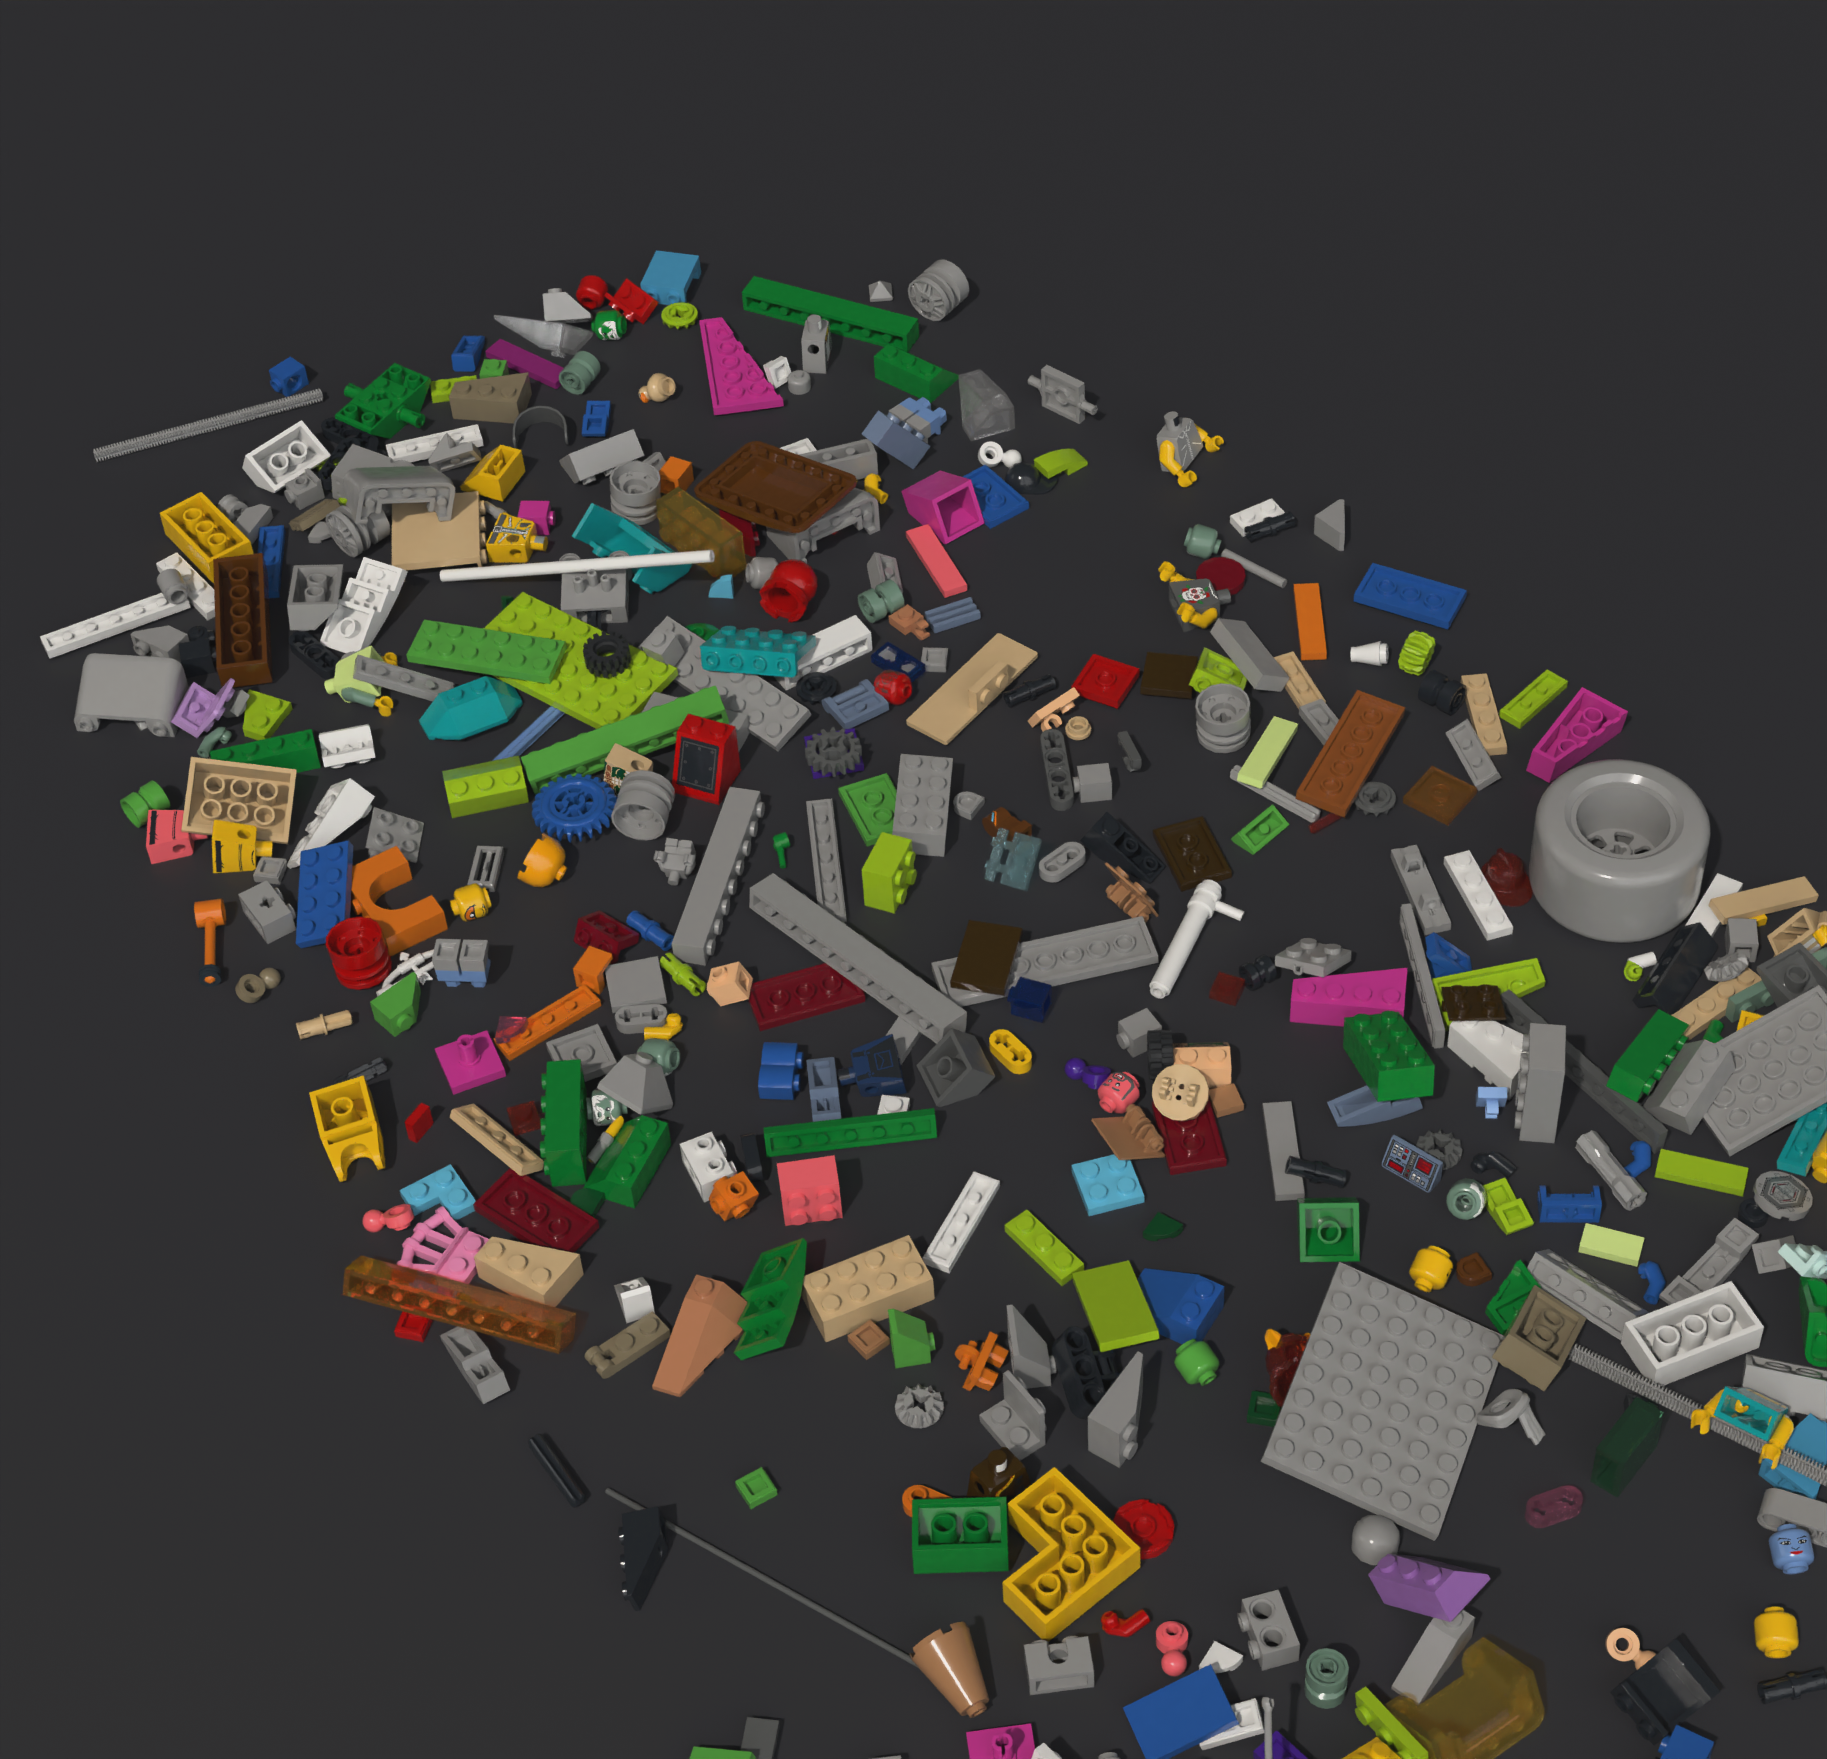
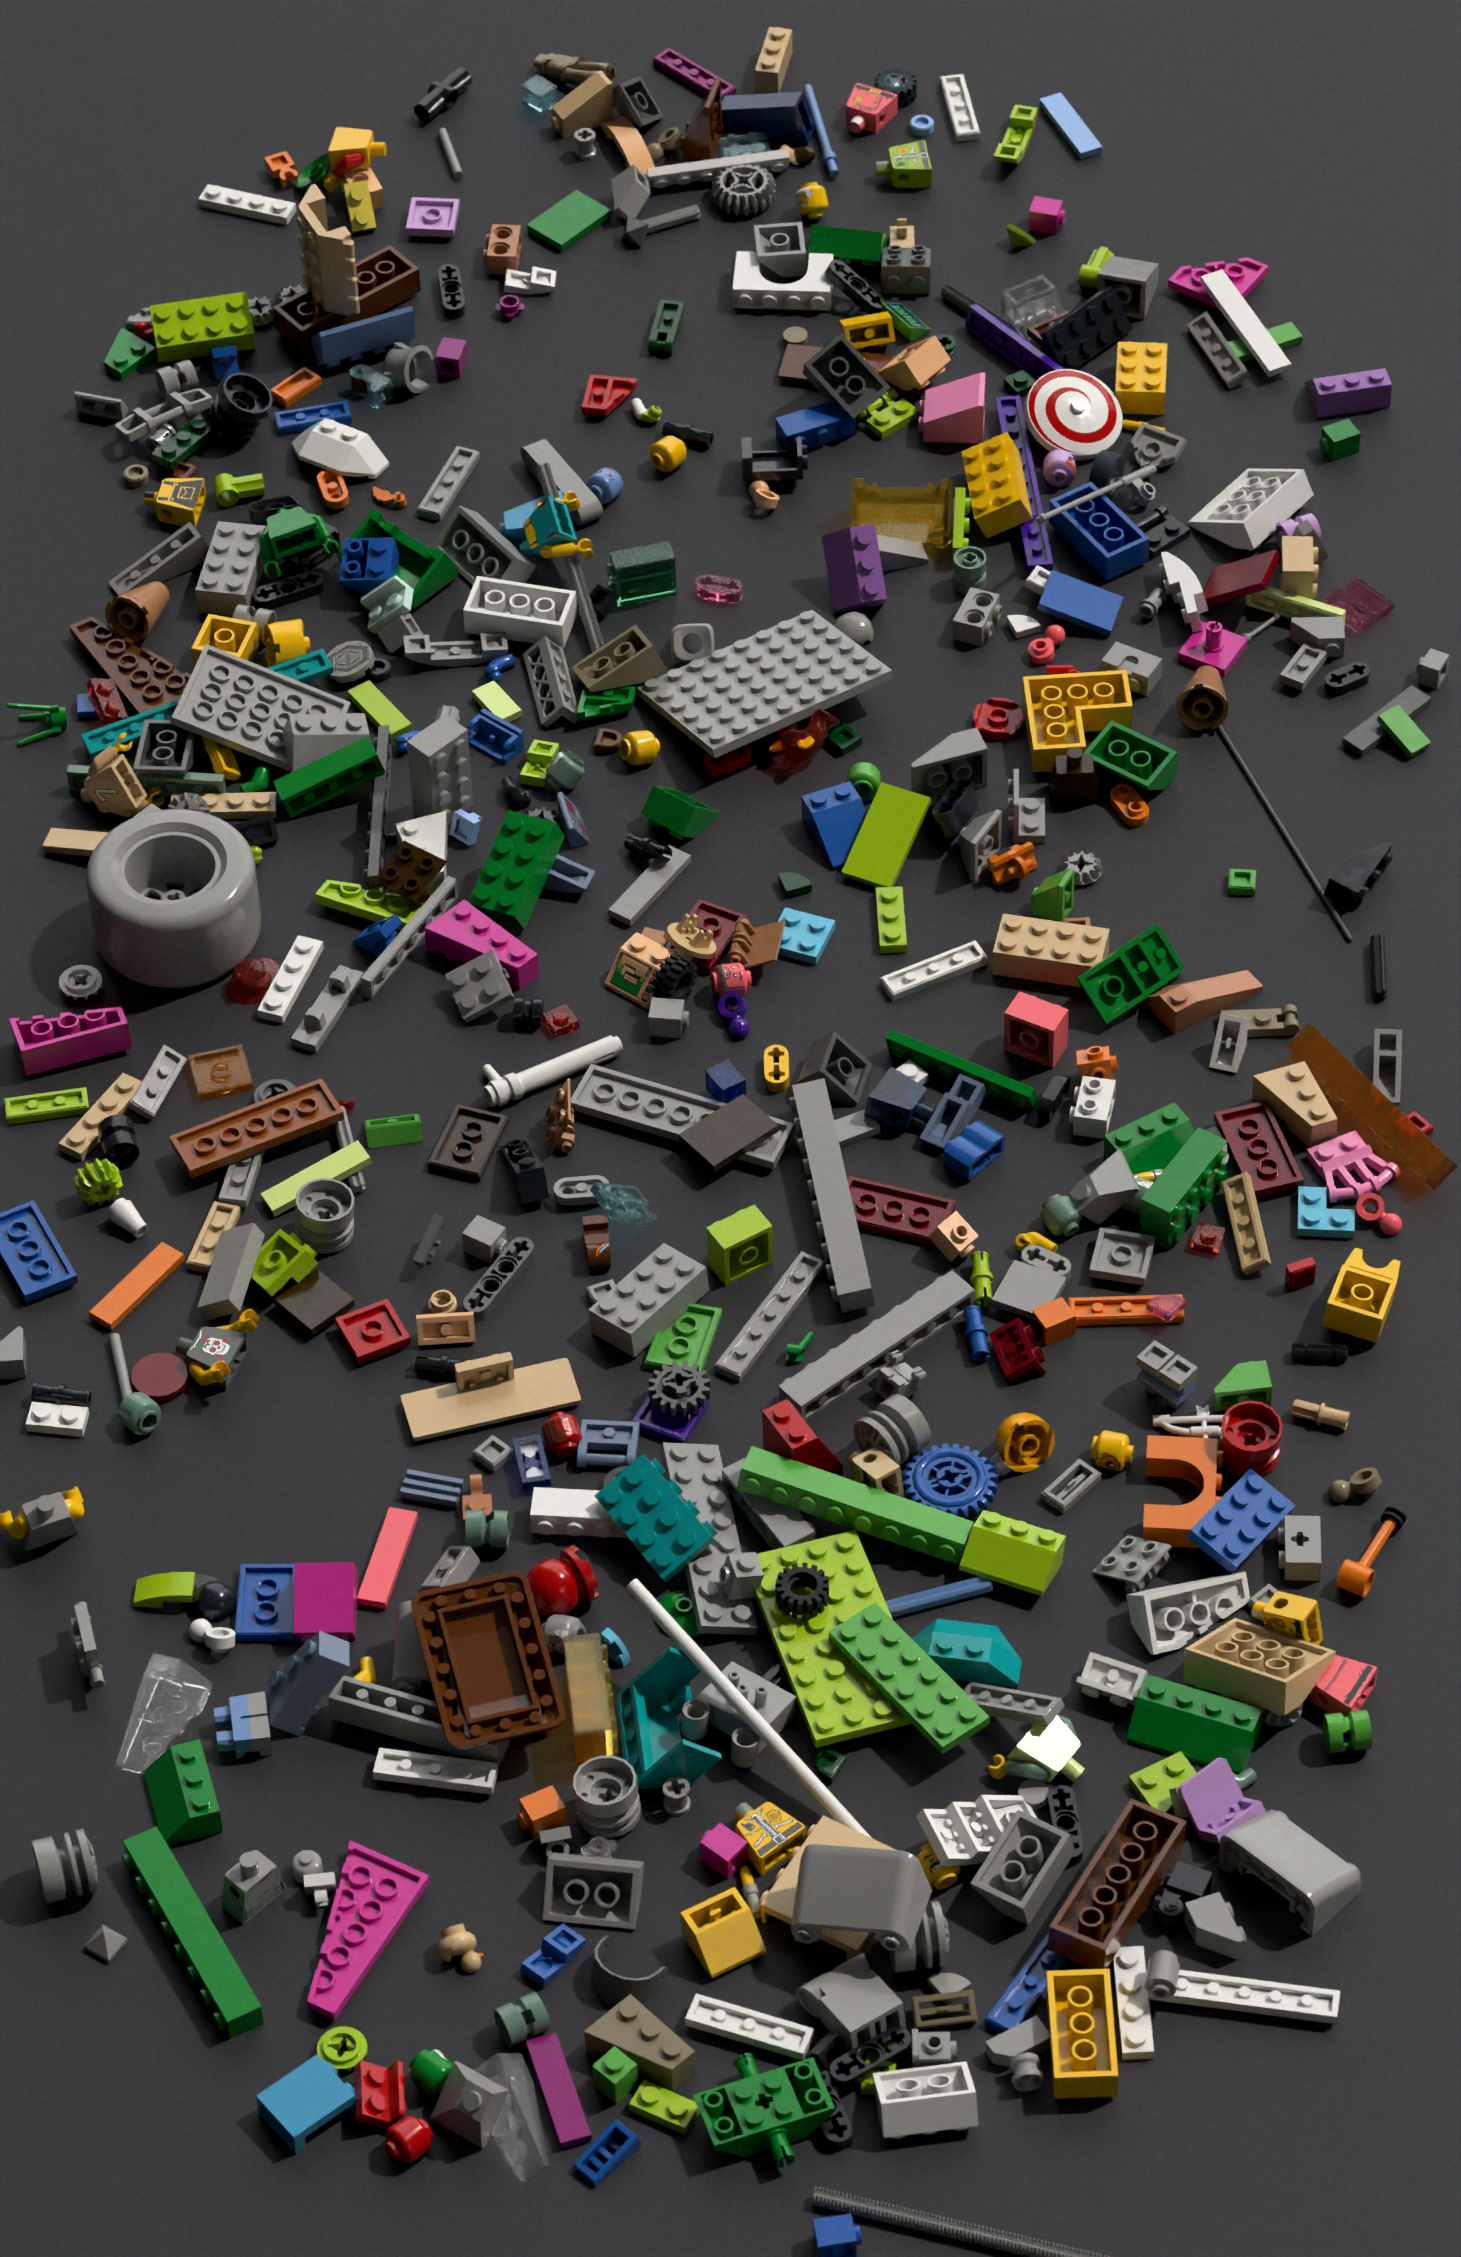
camera: 145 degrees left, 0 degrees up
light grey slope [428,433,482,472] -> none
dark pink tile [435,1030,506,1095] -> none

